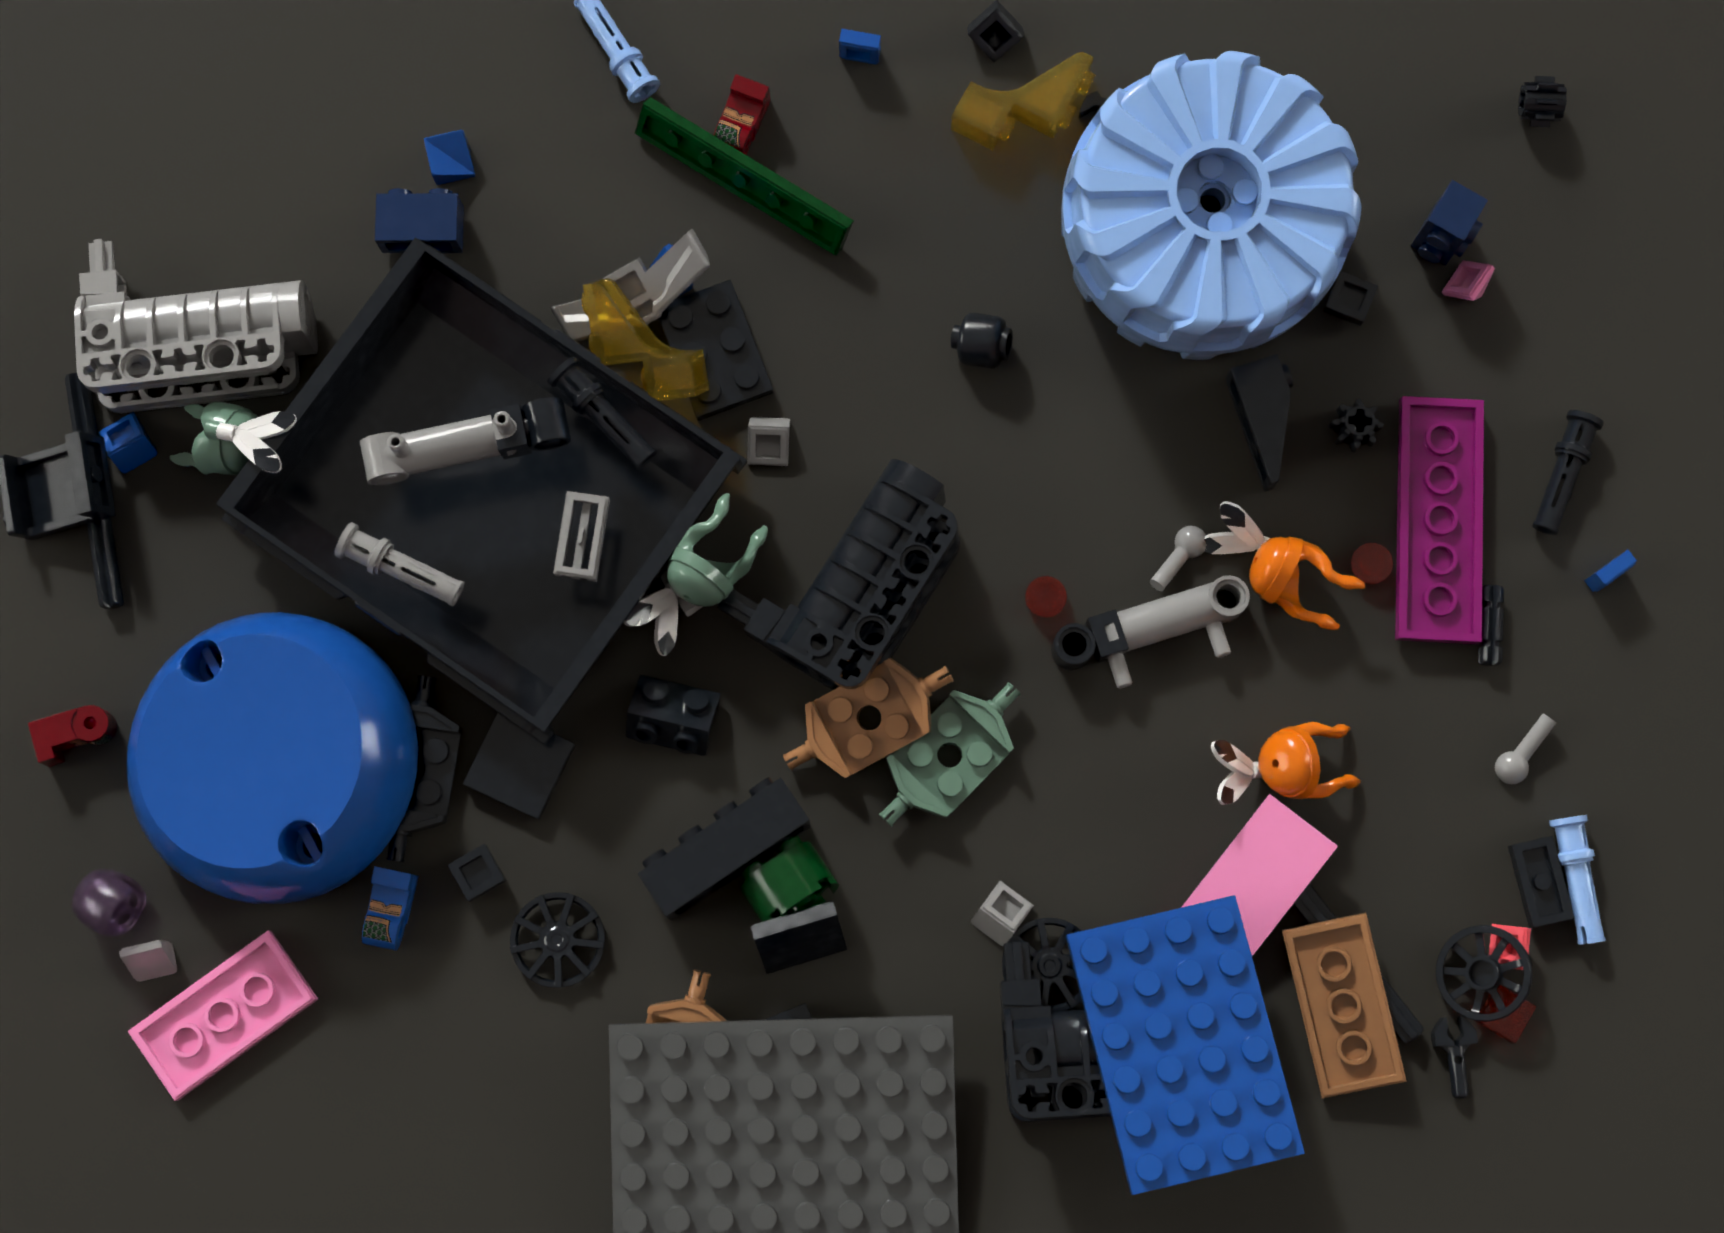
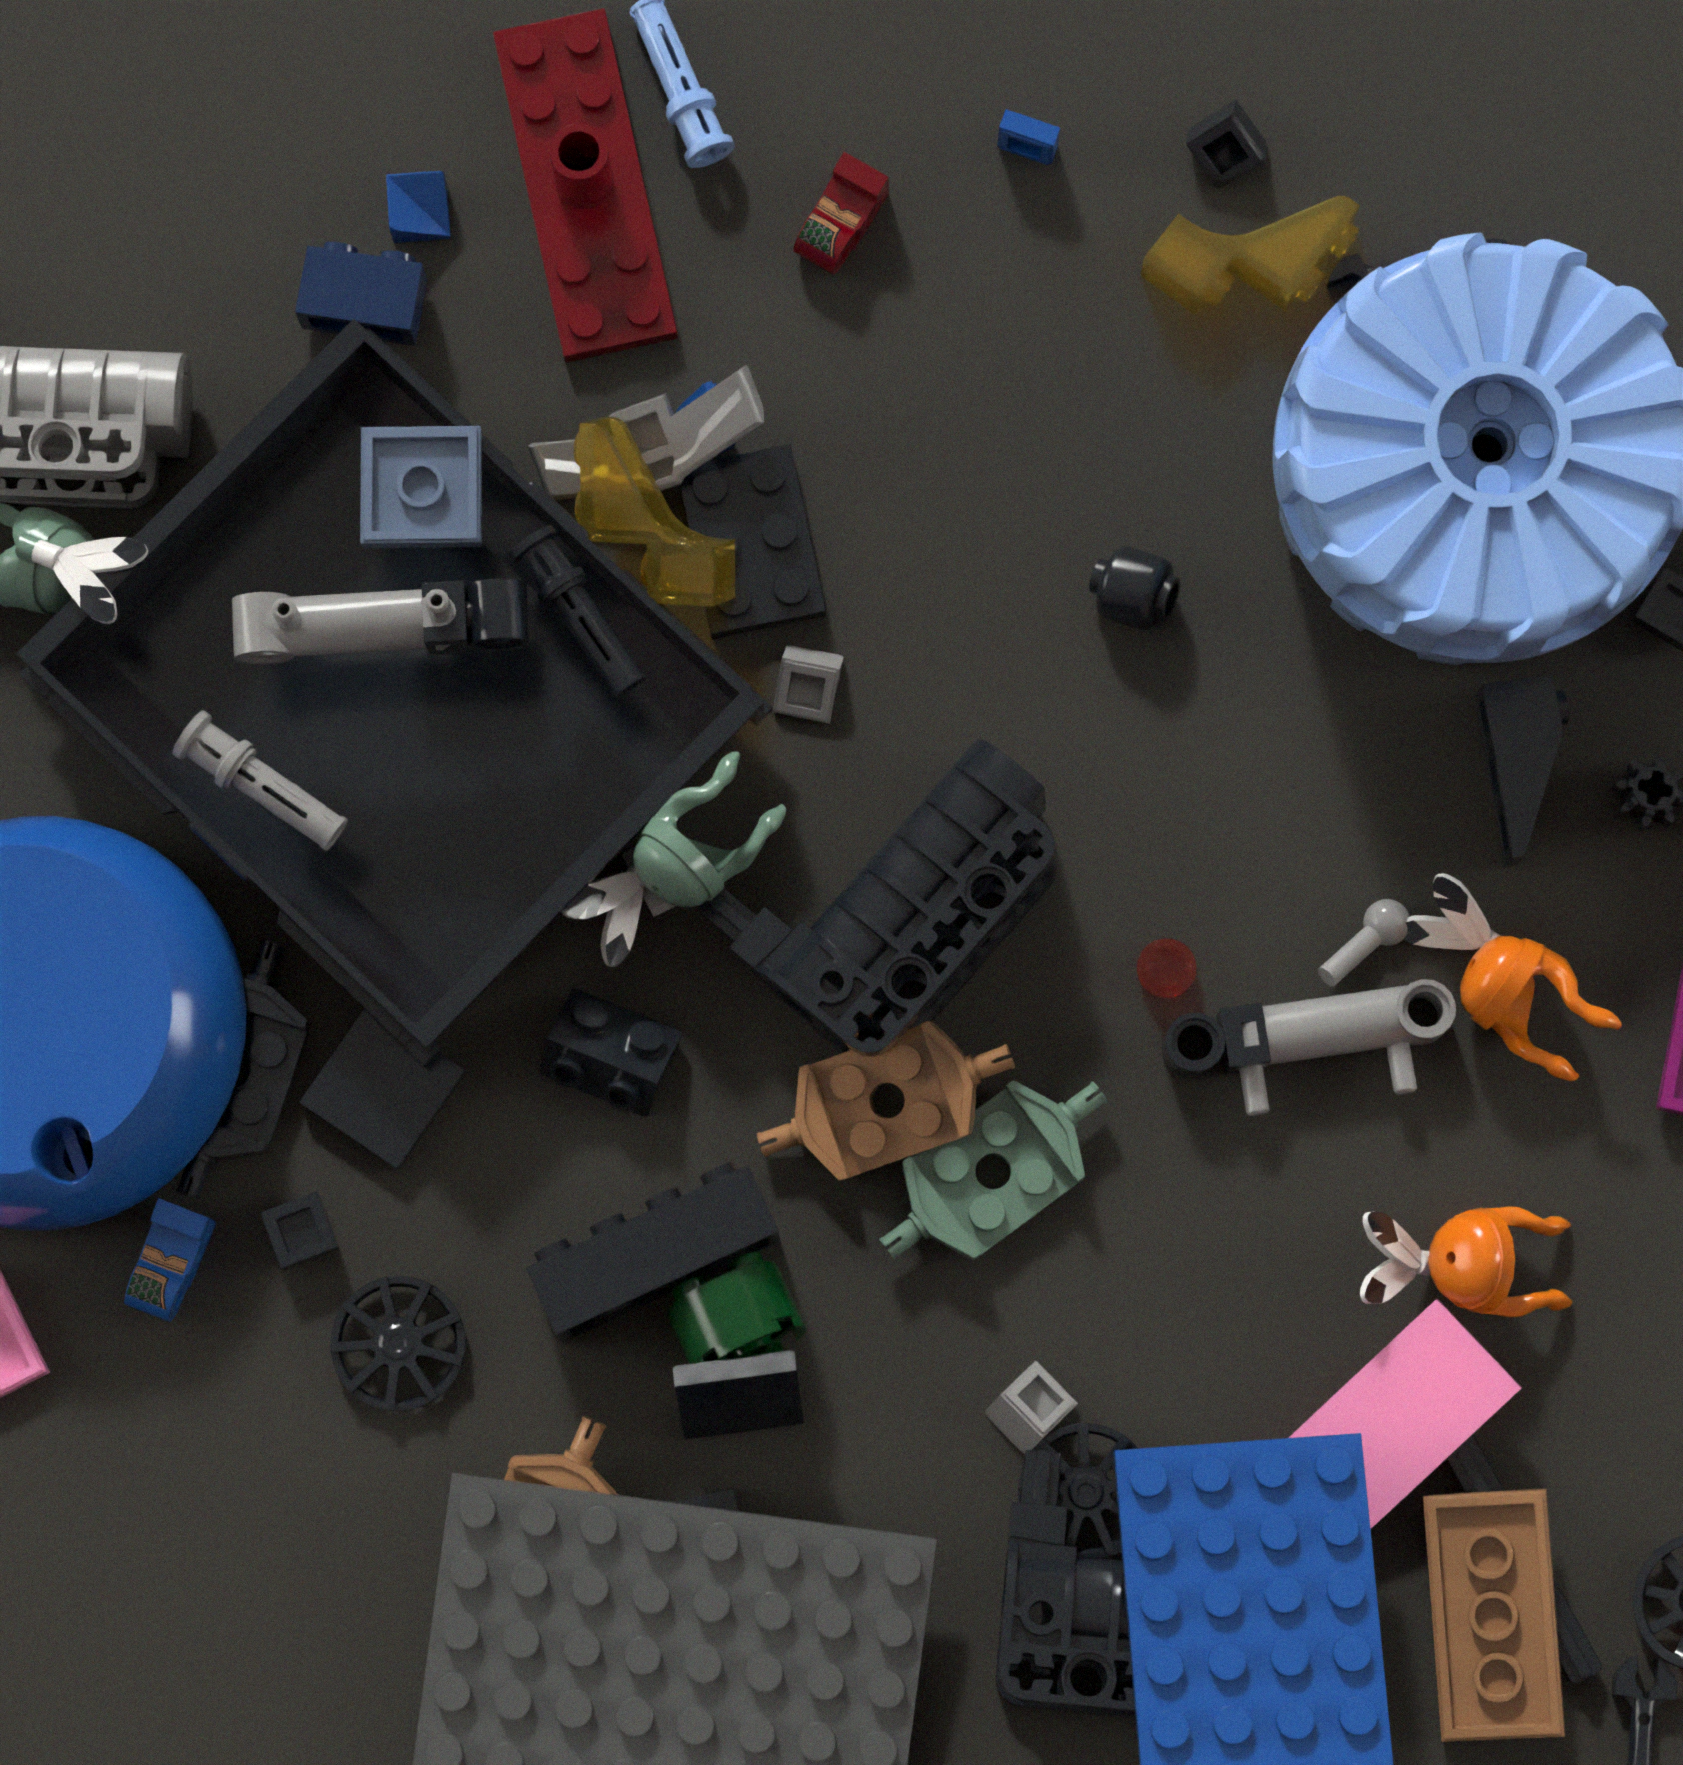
camera: 10 degrees right, 0 degrees up
light grey tile [553,491,610,582] -> none
dark green tile [634,97,854,256] -> none
clear red plate [1351,543,1393,584] -> none
none -> sand blue tile [360,426,482,548]
none -> dark red plate [493,8,678,363]

